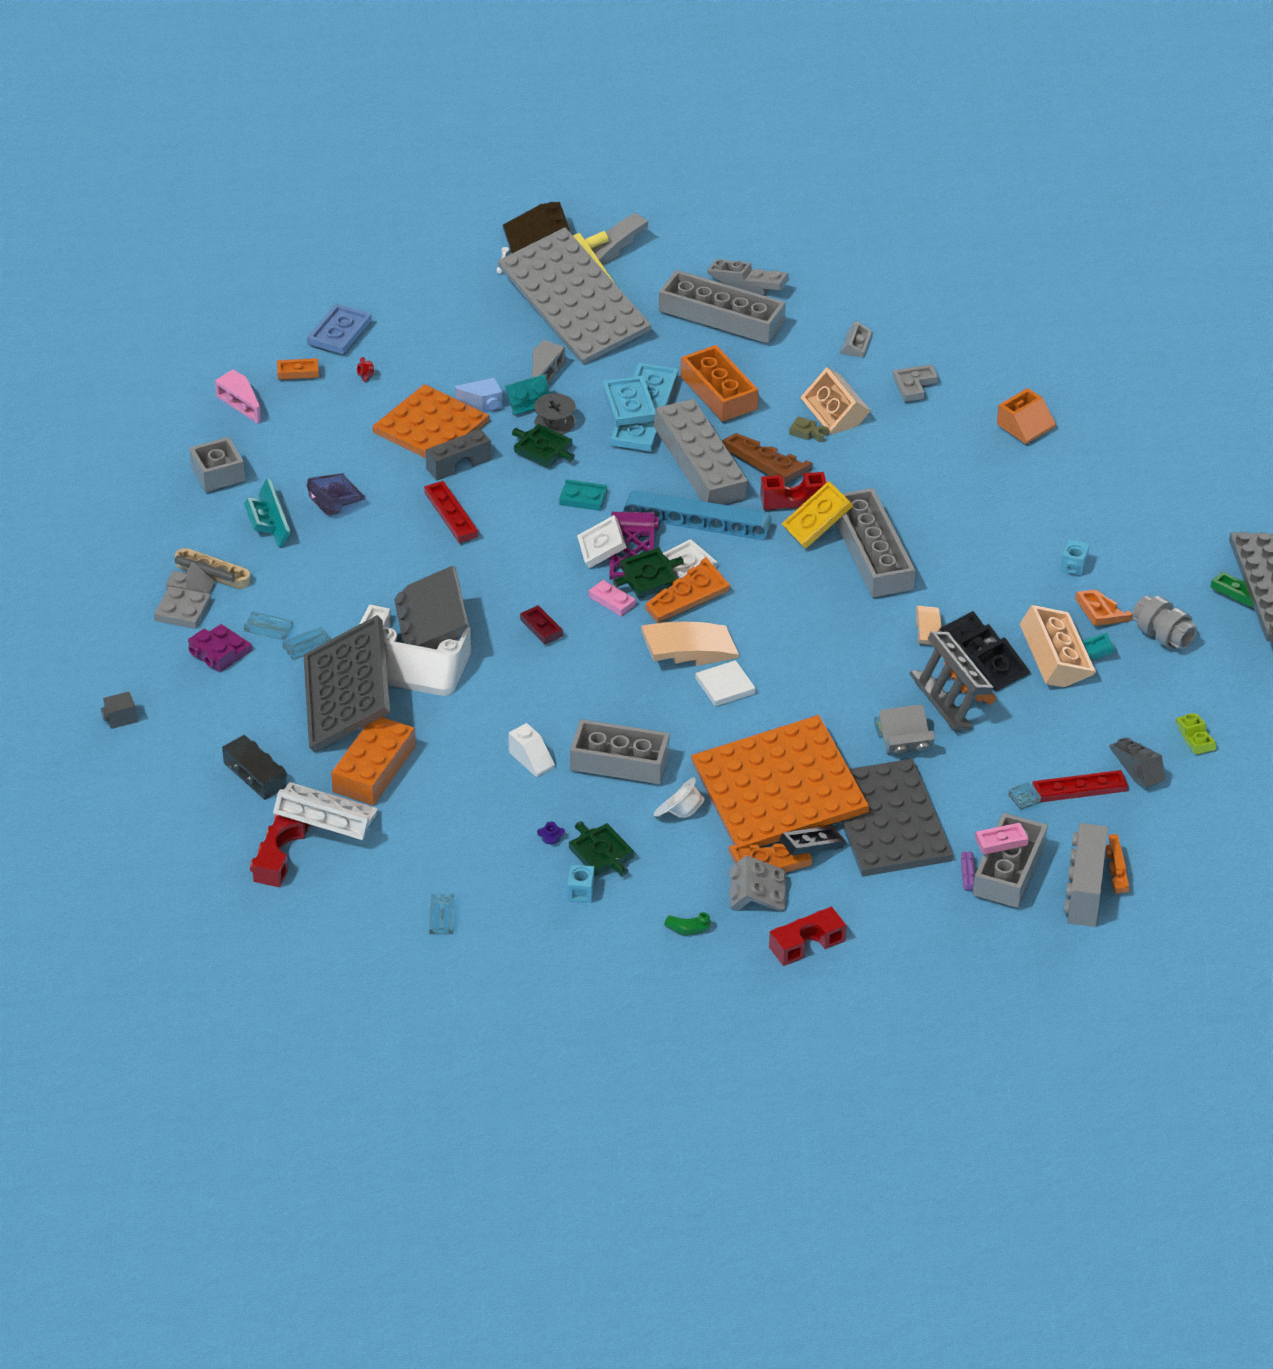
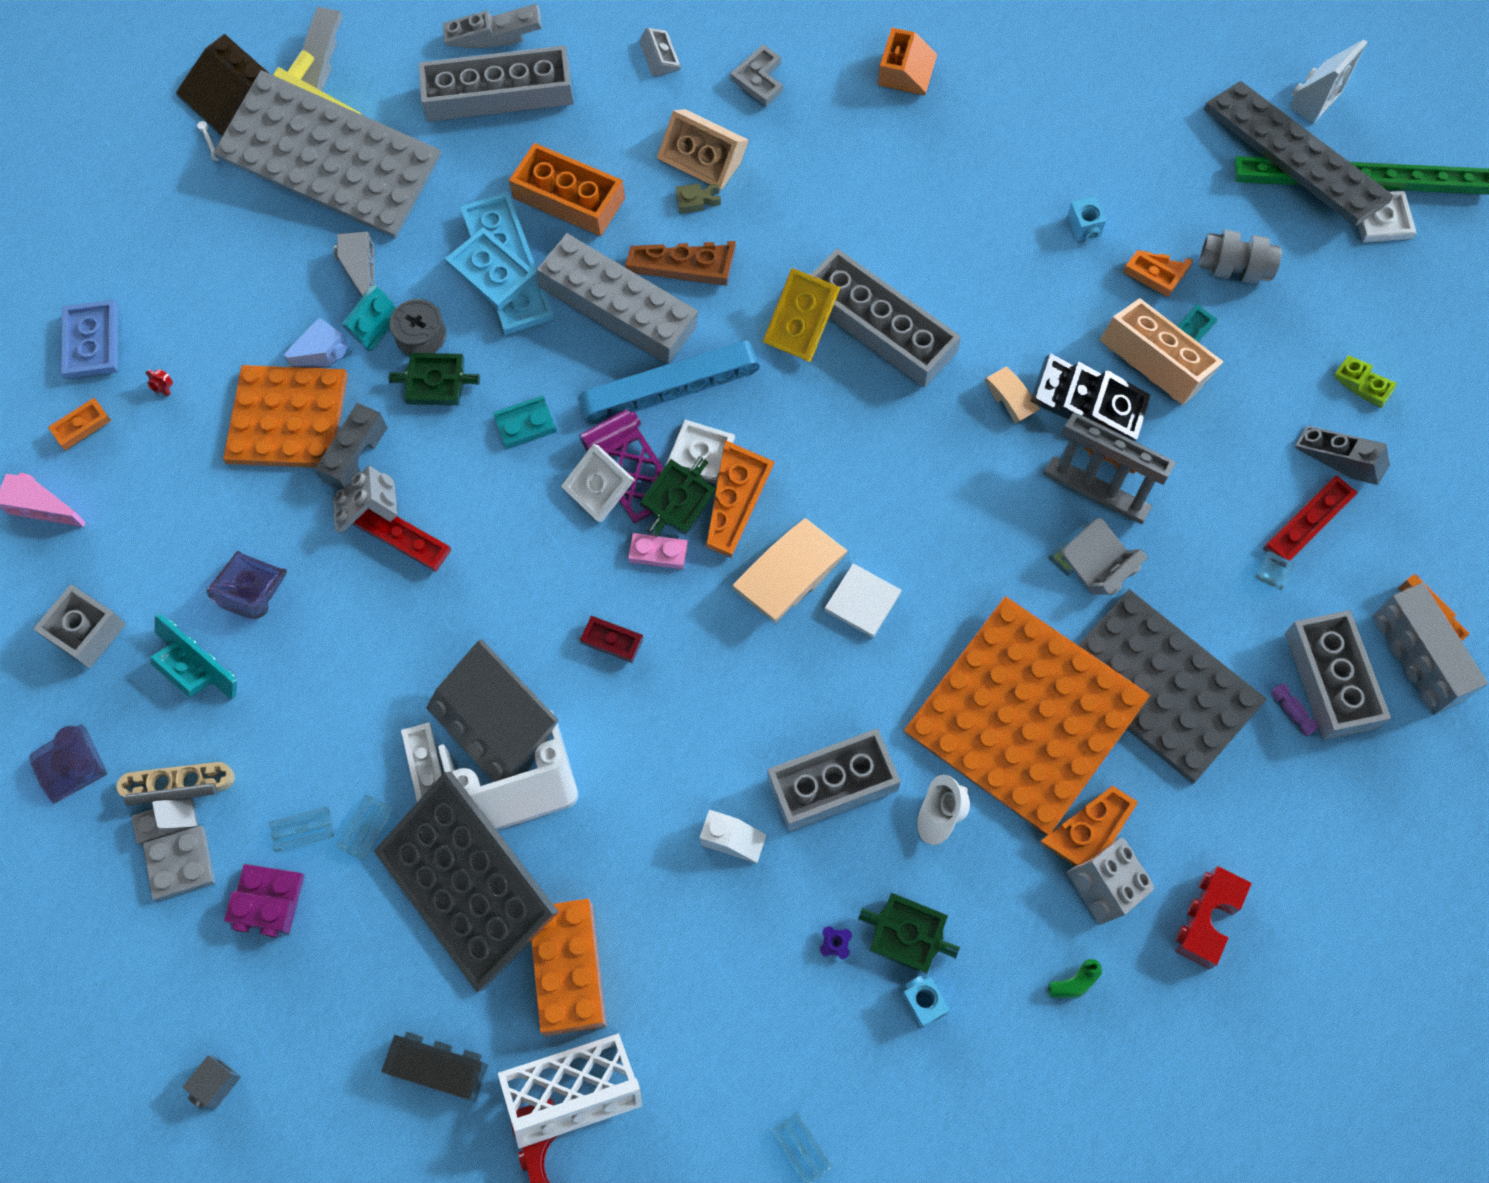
camera: 30 degrees left, 25 degrees up
red arch [760,472,827,510] -> none
black plate [779,826,846,855] -> none
bright pink plate [975,823,1028,855] -> none
none -> clear purple slope [30,724,108,804]
none -> light grey bracket [333,465,398,534]

